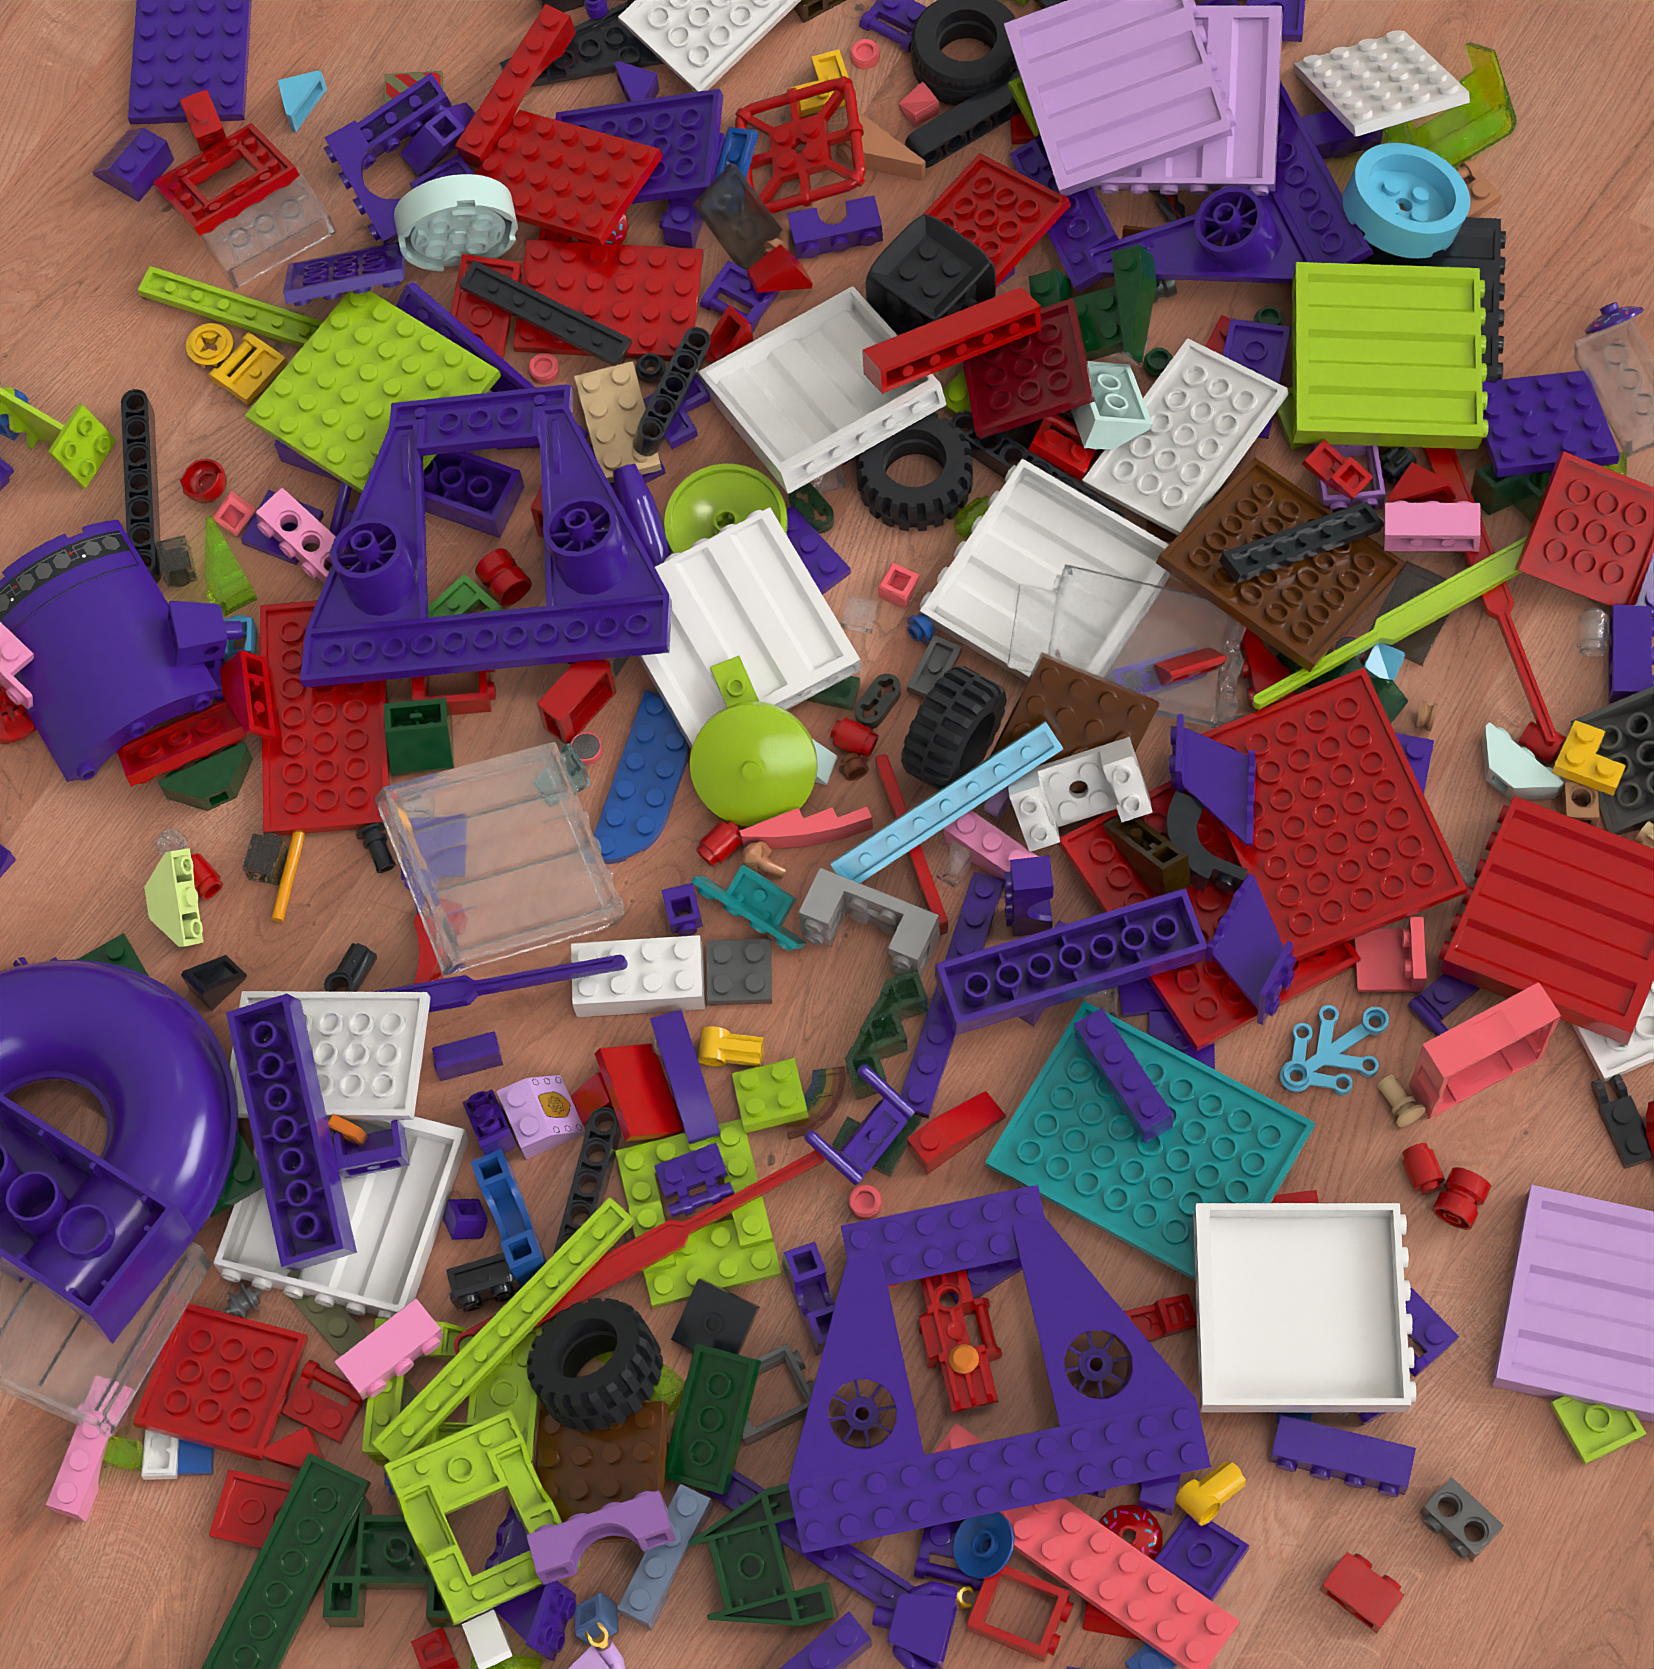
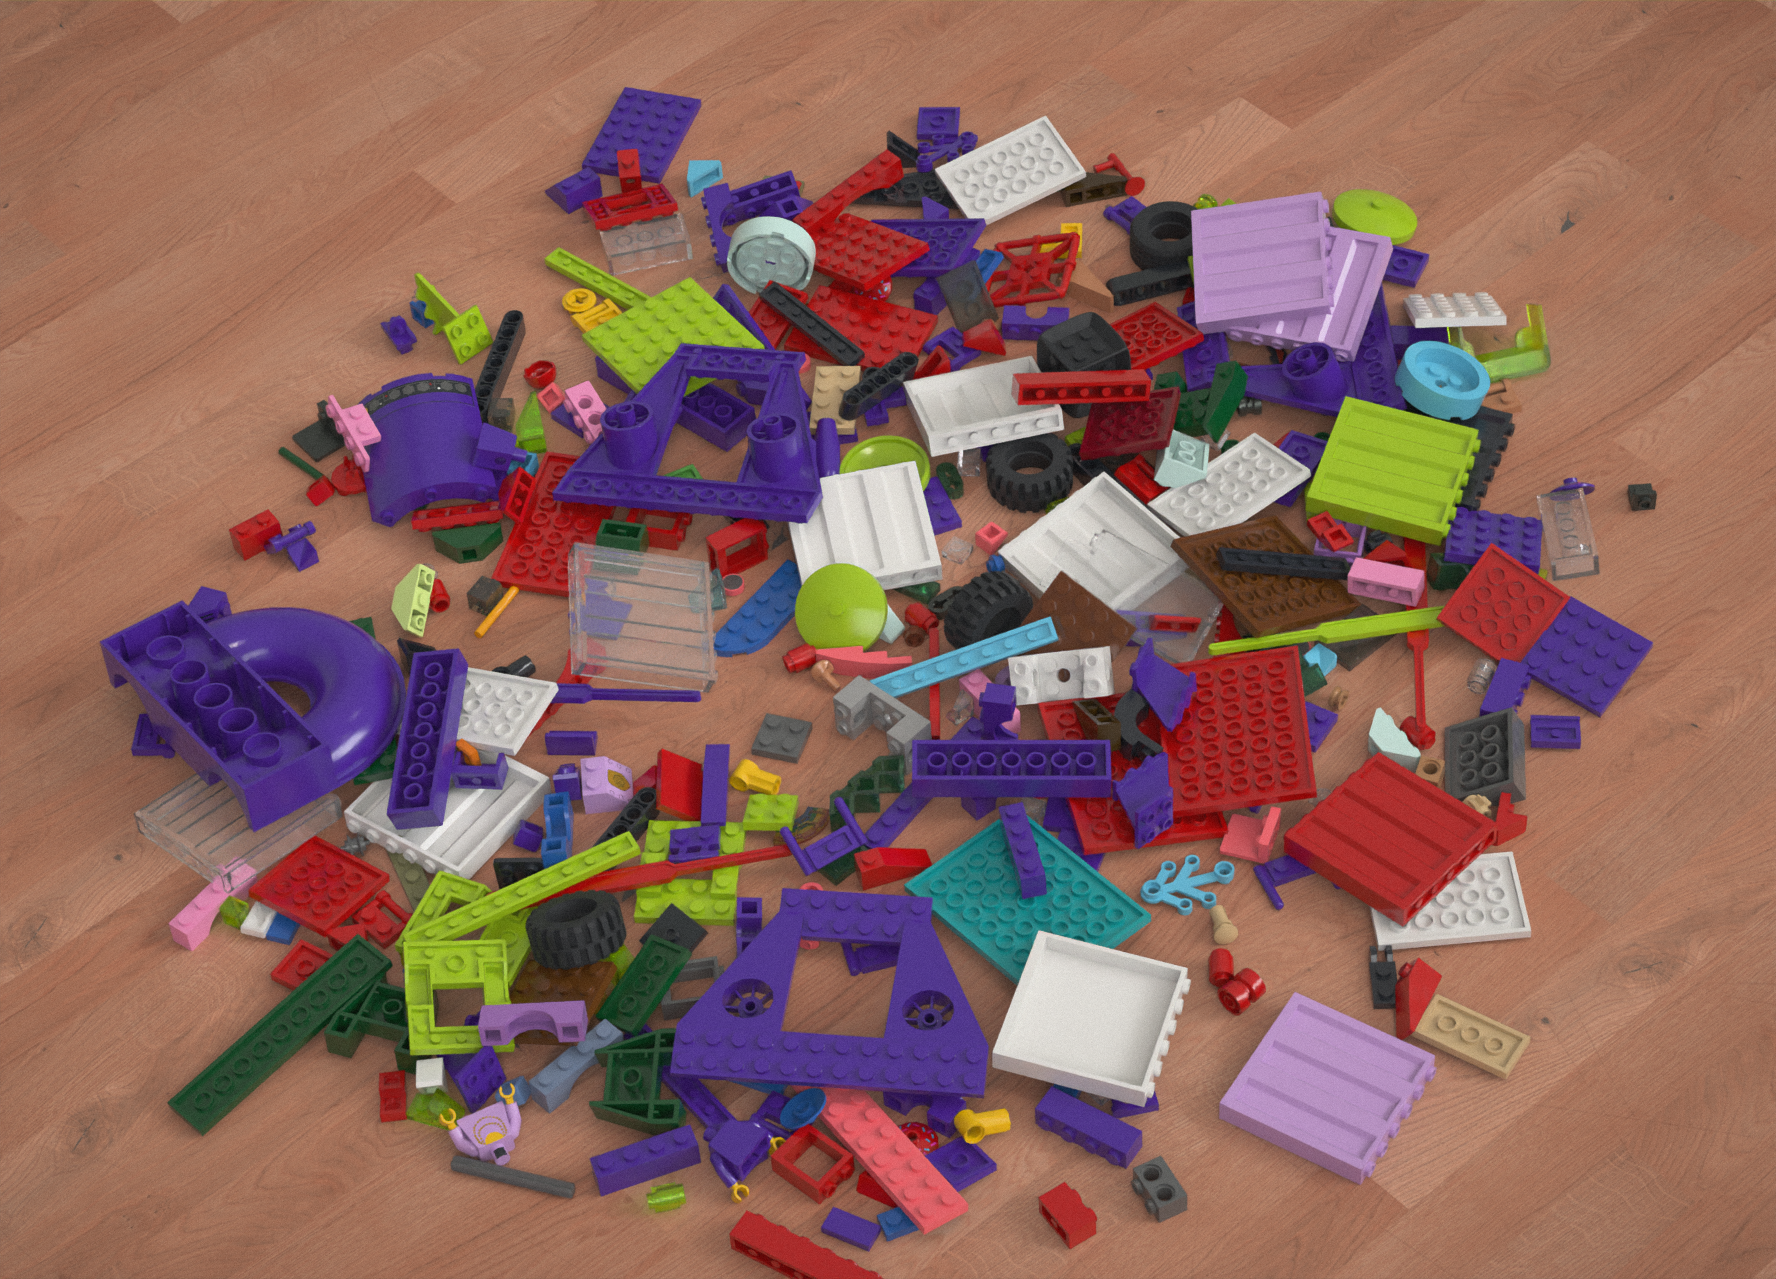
camera: 15 degrees right, 20 degrees down
dark purple plate [283,242,406,306] -> none
bright pink brick [335,1299,444,1400] -> none
black pin [356,822,396,873] -> none
red wheel [475,548,532,607] -> none
white brick [571,935,705,1017] -> none
dark purple brick [661,883,703,936] -> none
teal bracket [691,865,807,951] -> none
lime plate [710,655,759,707] -> none
coral tile [851,39,880,69] -> none
coral slope [899,82,939,127] -> none
red piece [917,1269,1002,1413] -> none
red slope [1124,1293,1197,1342] -> none
dark purple plate [1405,1287,1459,1377] -> none
coral tile [1409,982,1561,1119] -> none
lime plate [1550,1396,1646,1466] -> none
yellow plate [1552,720,1626,796] -> none

